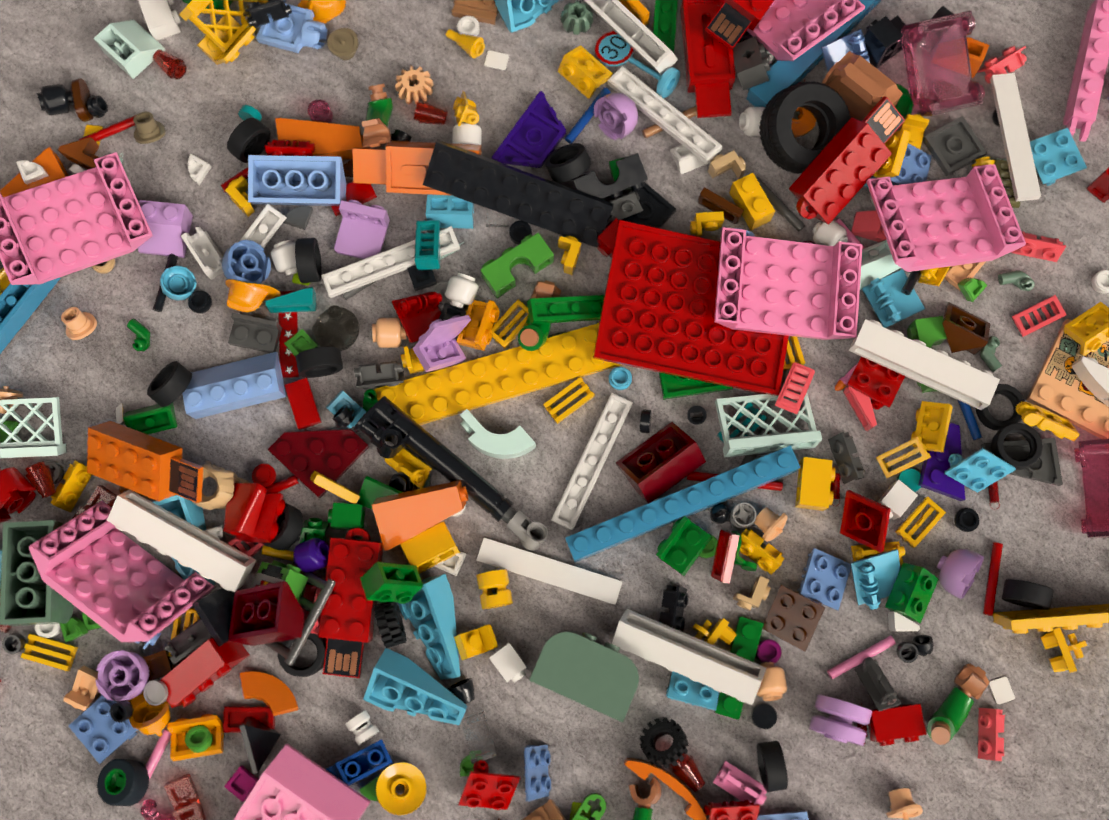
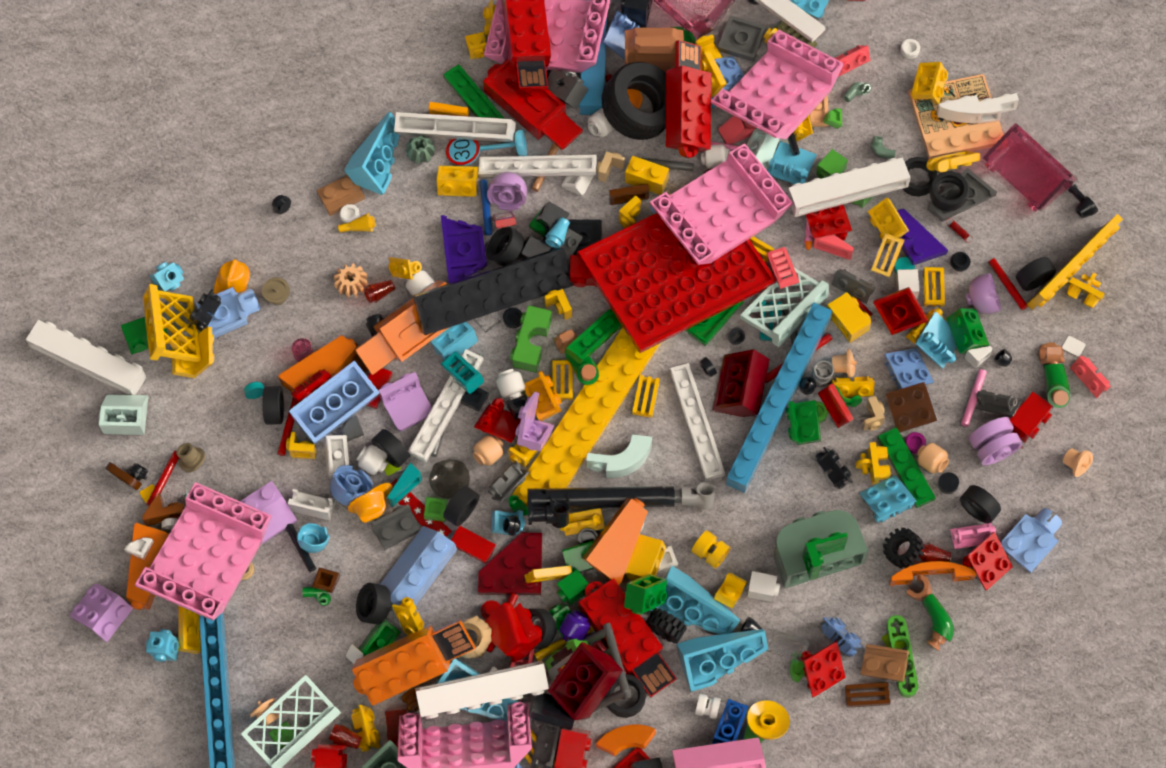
camera: 40 degrees left, 10 degrees down
black head [37,84,74,116] -> none
light nougat piece [61,307,97,340] -> none
clear red cone [153,50,187,79] -> none
white tile [187,154,212,185] -> none
black plate [188,291,212,314] -> none
nougat piece [361,84,393,148] -> none
white tile [476,538,623,605] -> none
white sticker [484,50,509,70] -> none
medium azure plate [609,367,632,390] -> none
white brick [612,609,767,705] -> none
black hinge [896,642,918,663] -> none
reddish brown slope [942,302,991,355] -> none
medium azure hinge [944,448,1016,493] -> none
blue piece [958,400,983,441] -> none
coral slope [1011,295,1067,337] -> none
none -> reddish brown slope [312,567,340,593]
none -> yellow hinge [392,597,424,635]
none -> tile [492,211,516,228]
none -> medium azure cone [545,217,570,249]
none -> green bracket [802,532,848,580]

